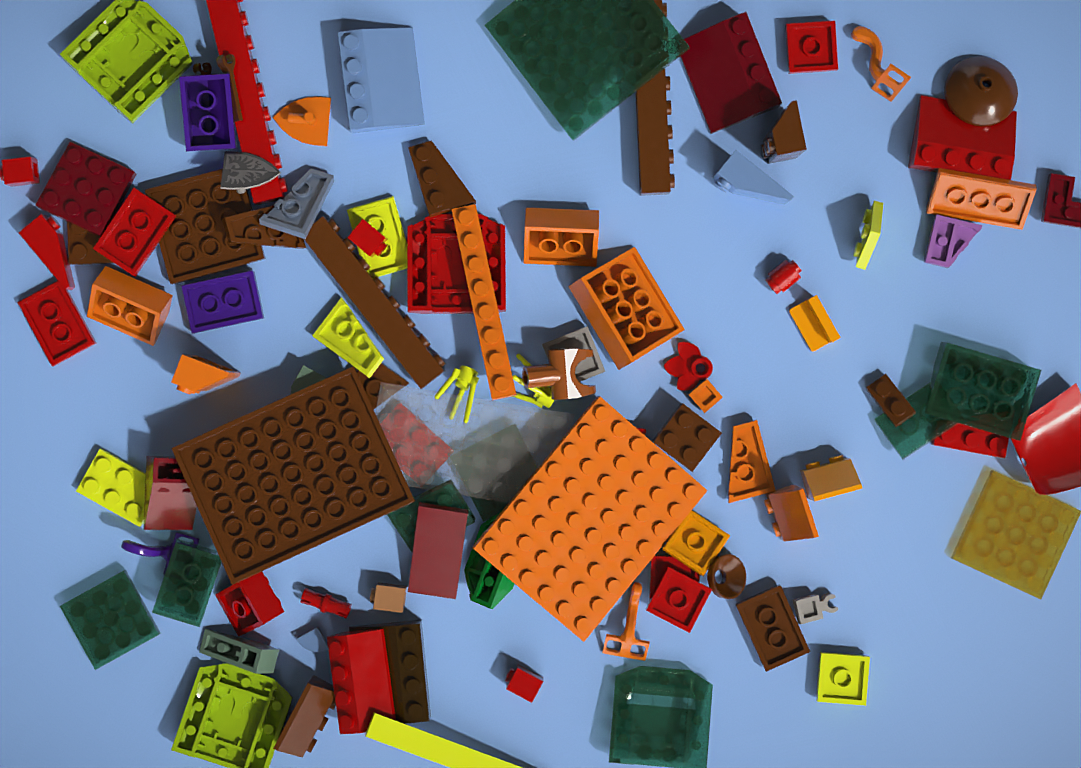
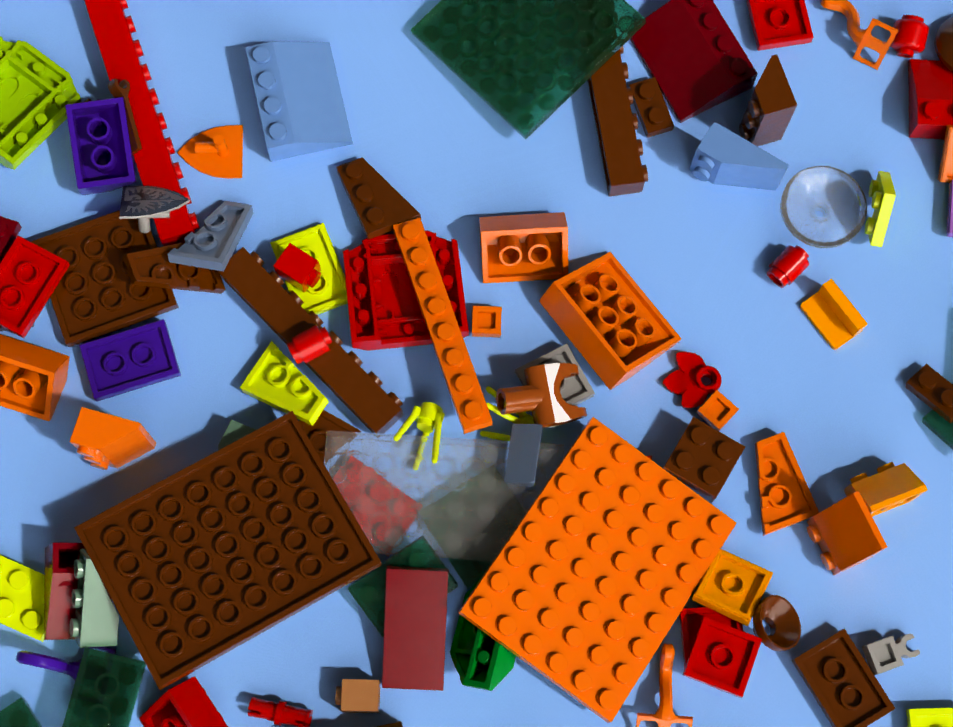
camera: 10 degrees left, 15 degrees down
none -> slope [70,549,119,648]
none -> red brick [287,324,333,364]
none -> orange plate [472,306,502,338]
none -> sand blue slope [504,424,543,487]
none -> reddish brown plate [628,77,674,138]
none -> clear dish [780,166,867,248]
none -> red head [890,15,929,58]

